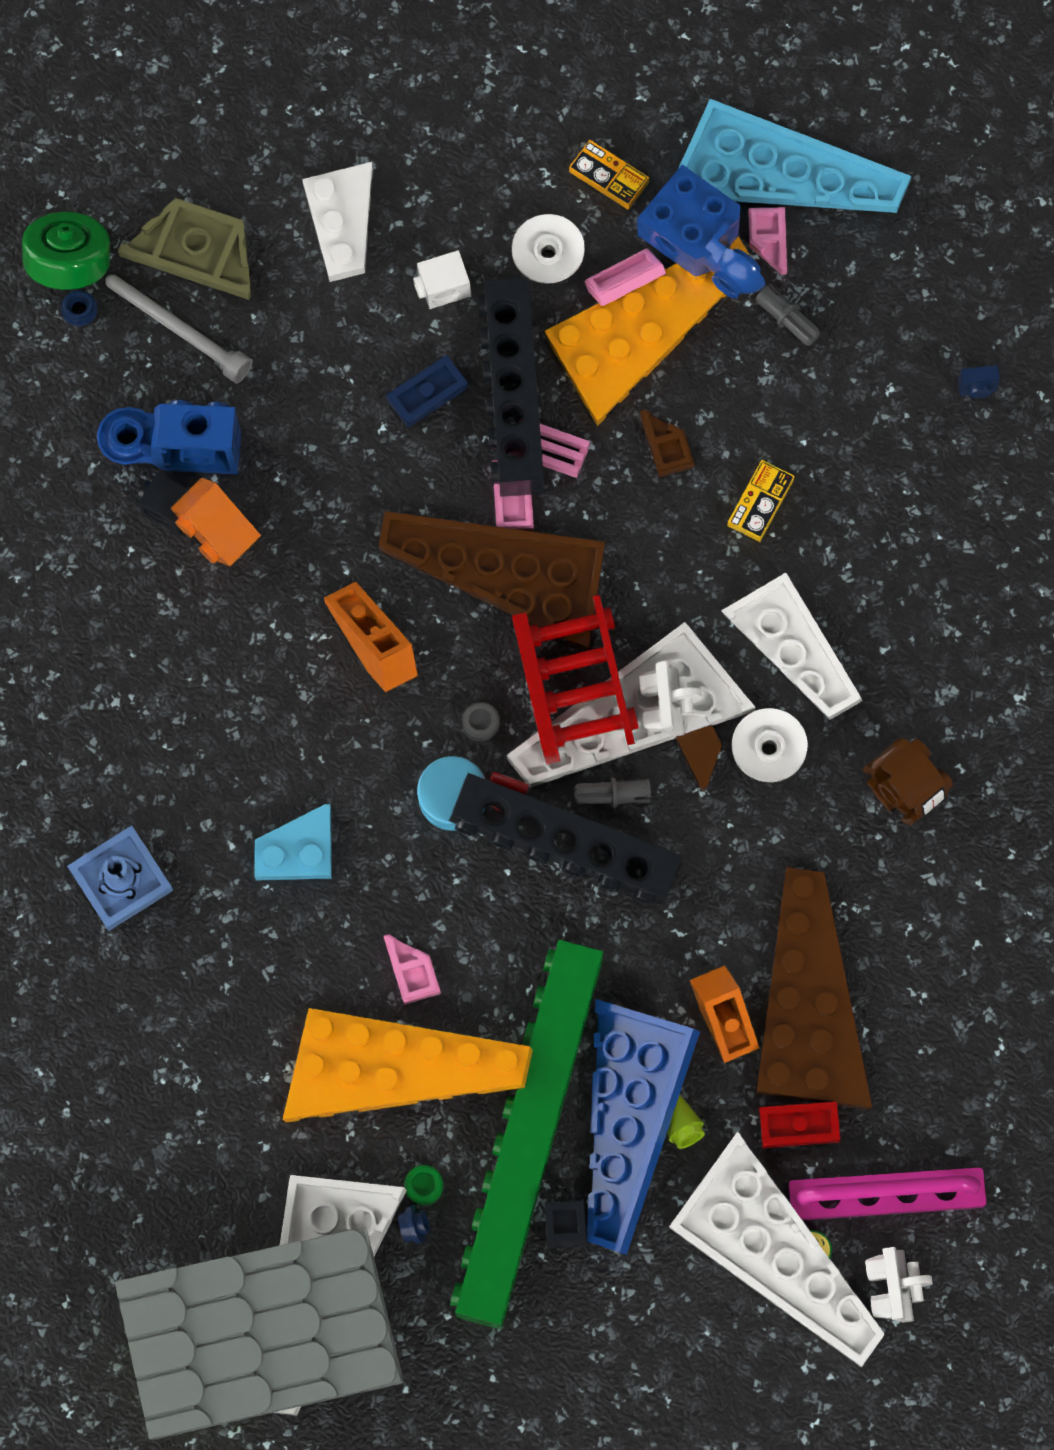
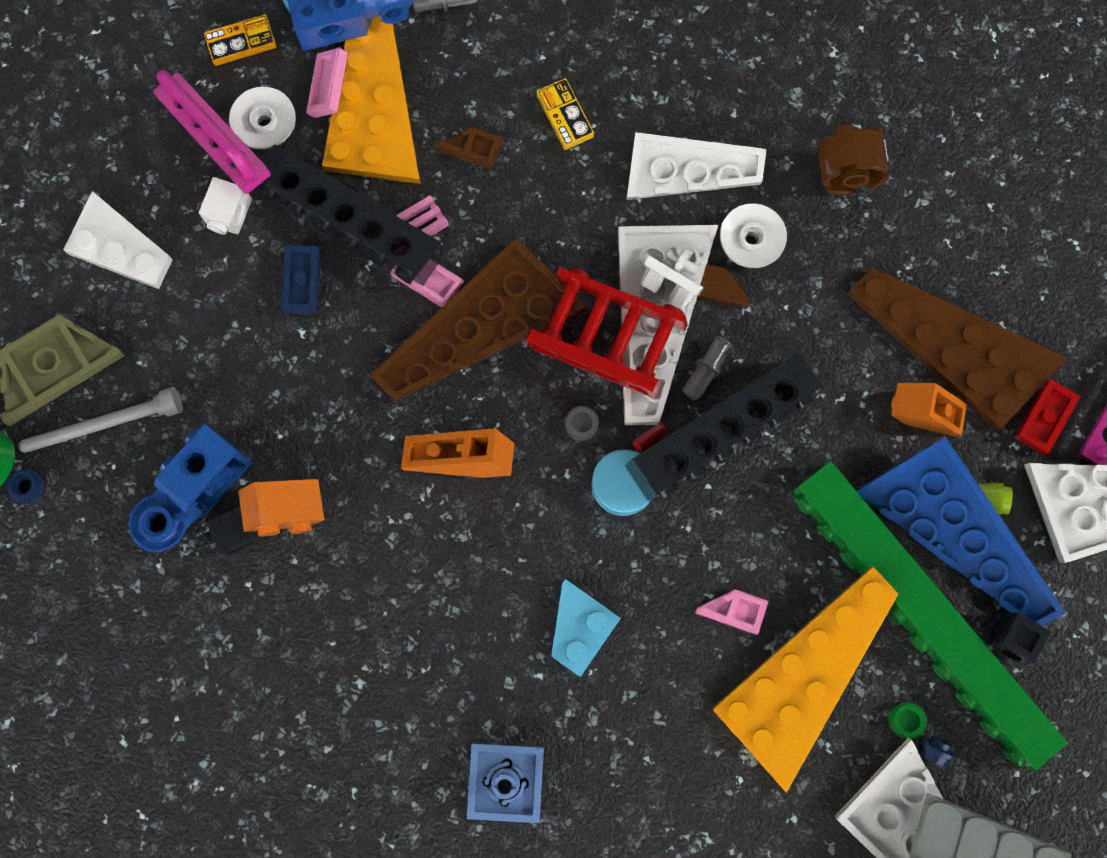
camera: 60 degrees left, 5 degrees up
none -> dark pink piece [153,70,271,194]

